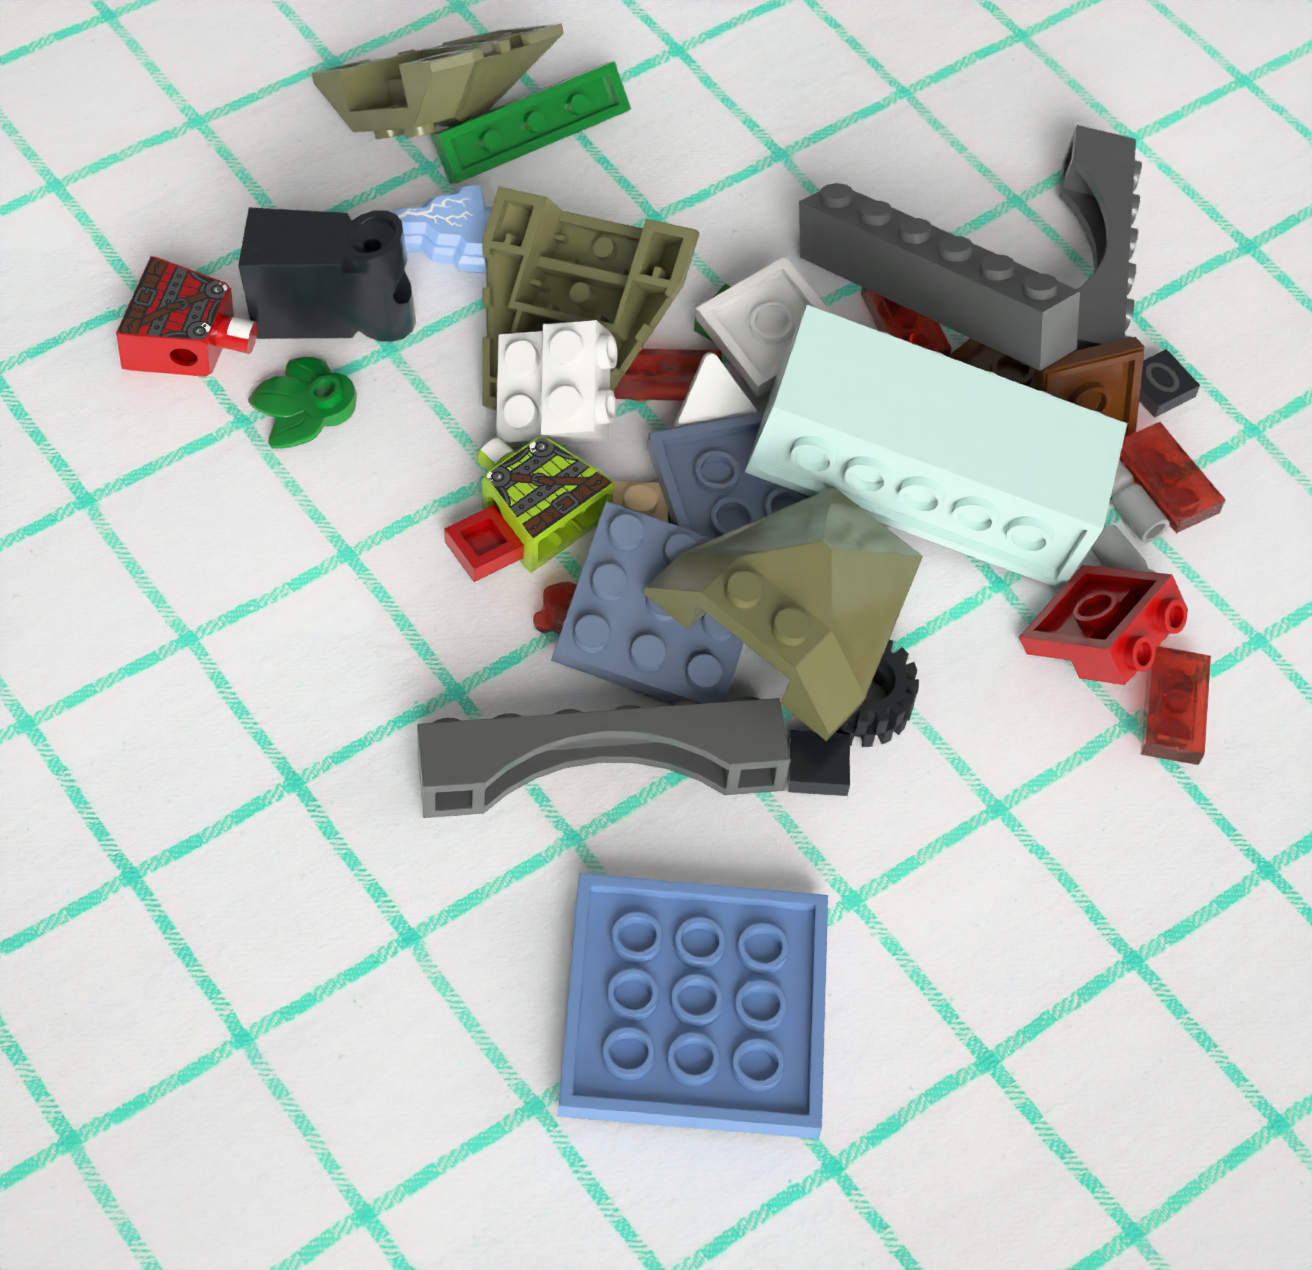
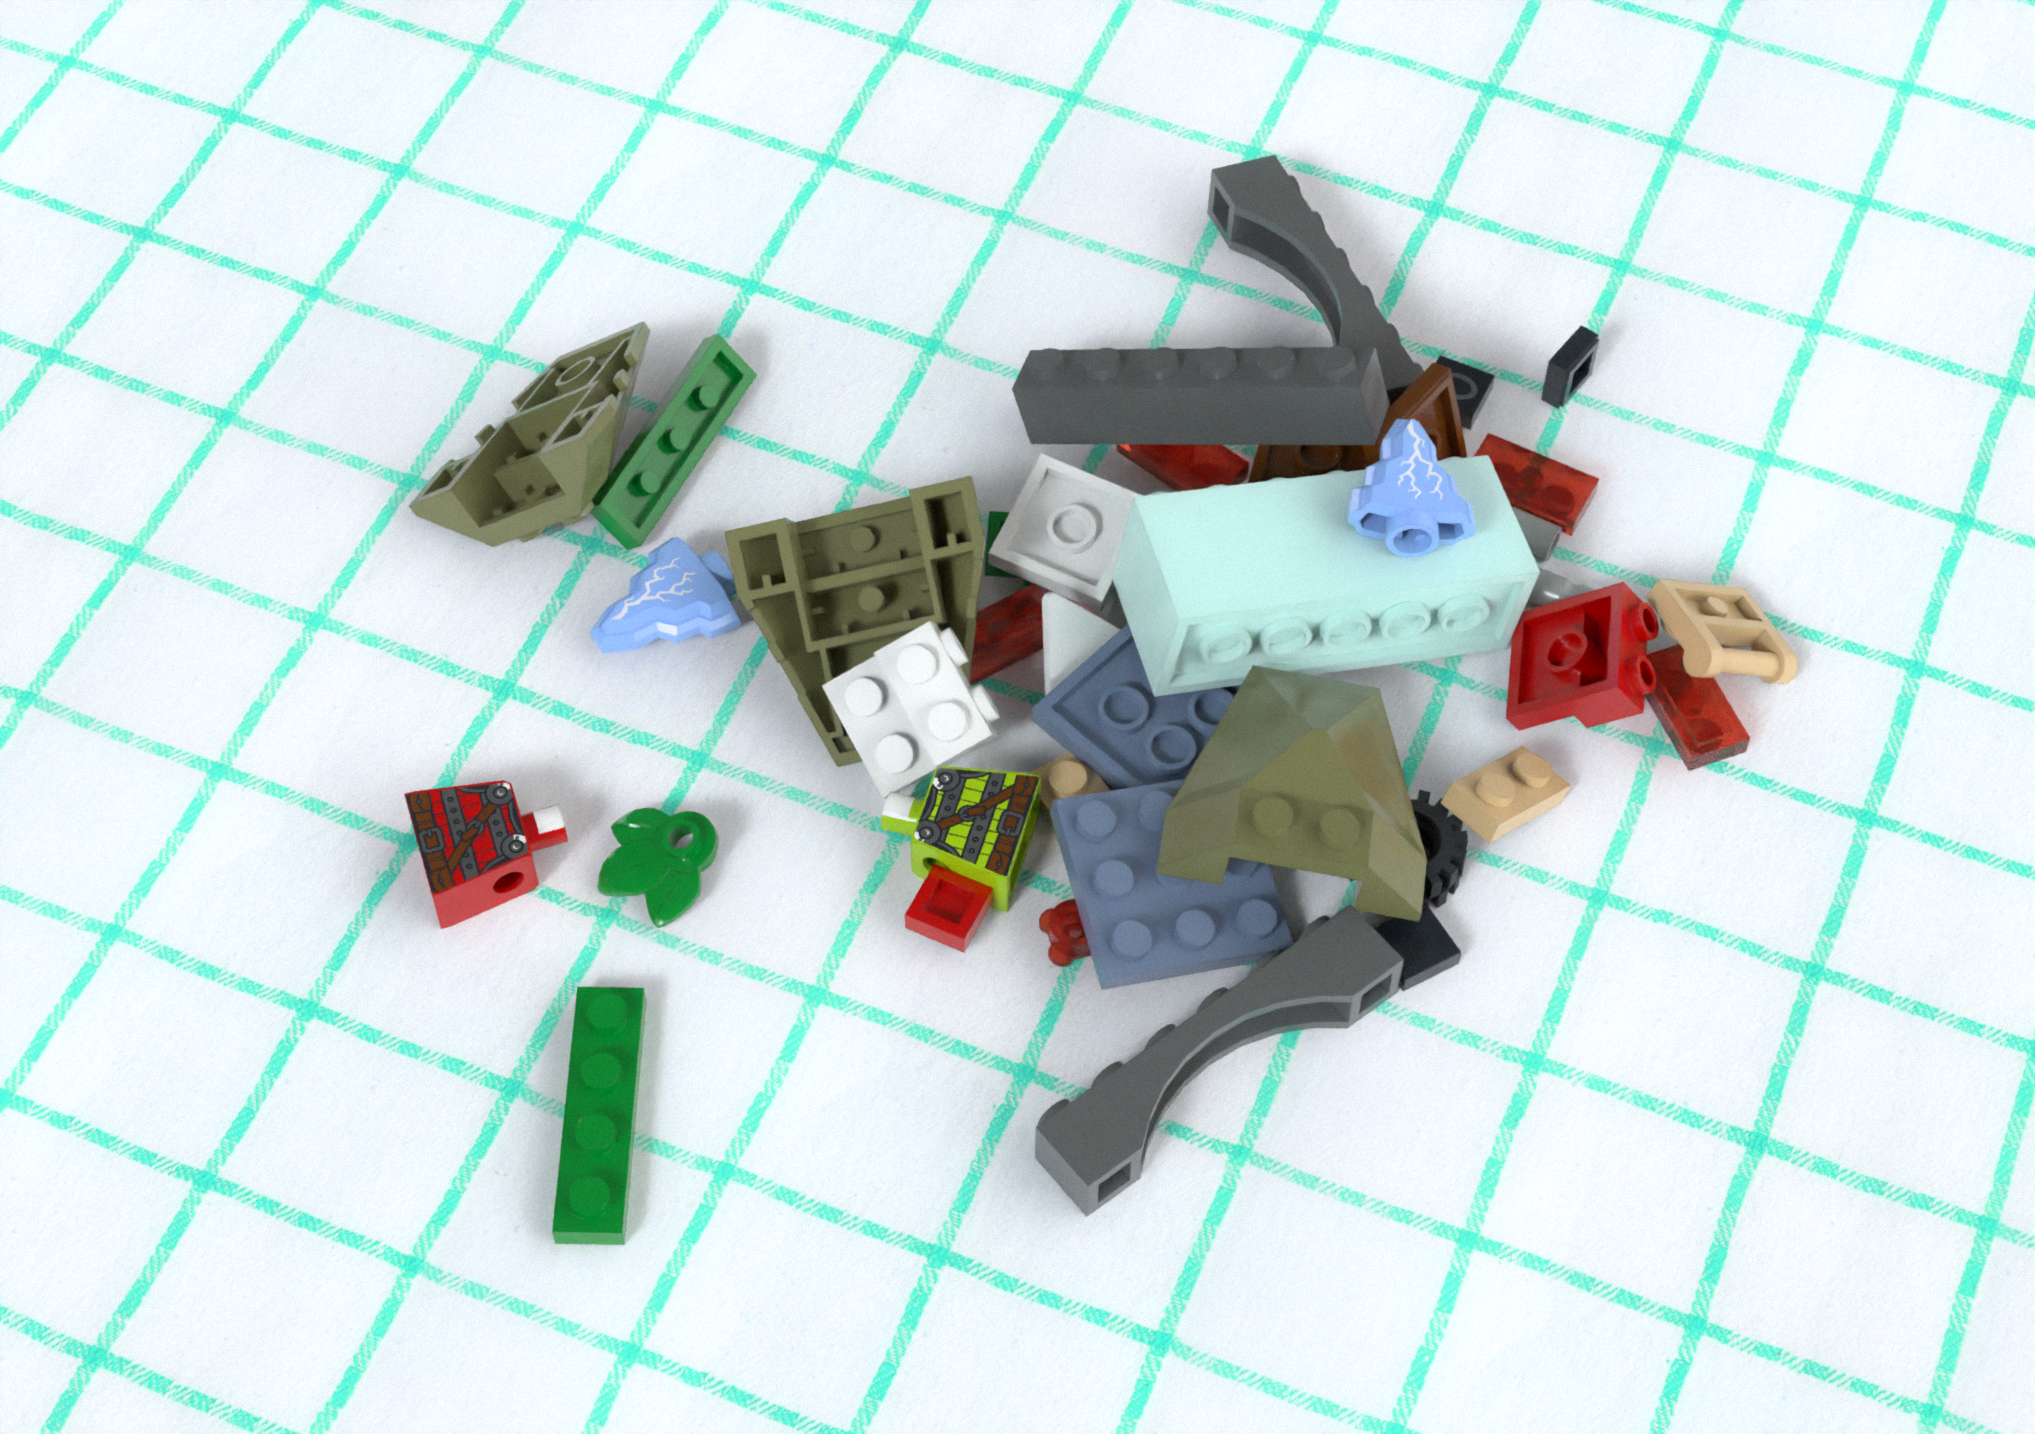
camera: 25 degrees left, 0 degrees up
black piece [238,207,416,342] -> none
medium blue plate [558,873,828,1139] -> none
none -> green plate [552,987,646,1245]
none -> light blue rock [1347,419,1476,558]
none -> tan plate [1441,746,1571,844]
none -> black tile [1541,325,1599,409]
none -> tan plate [1646,578,1798,685]

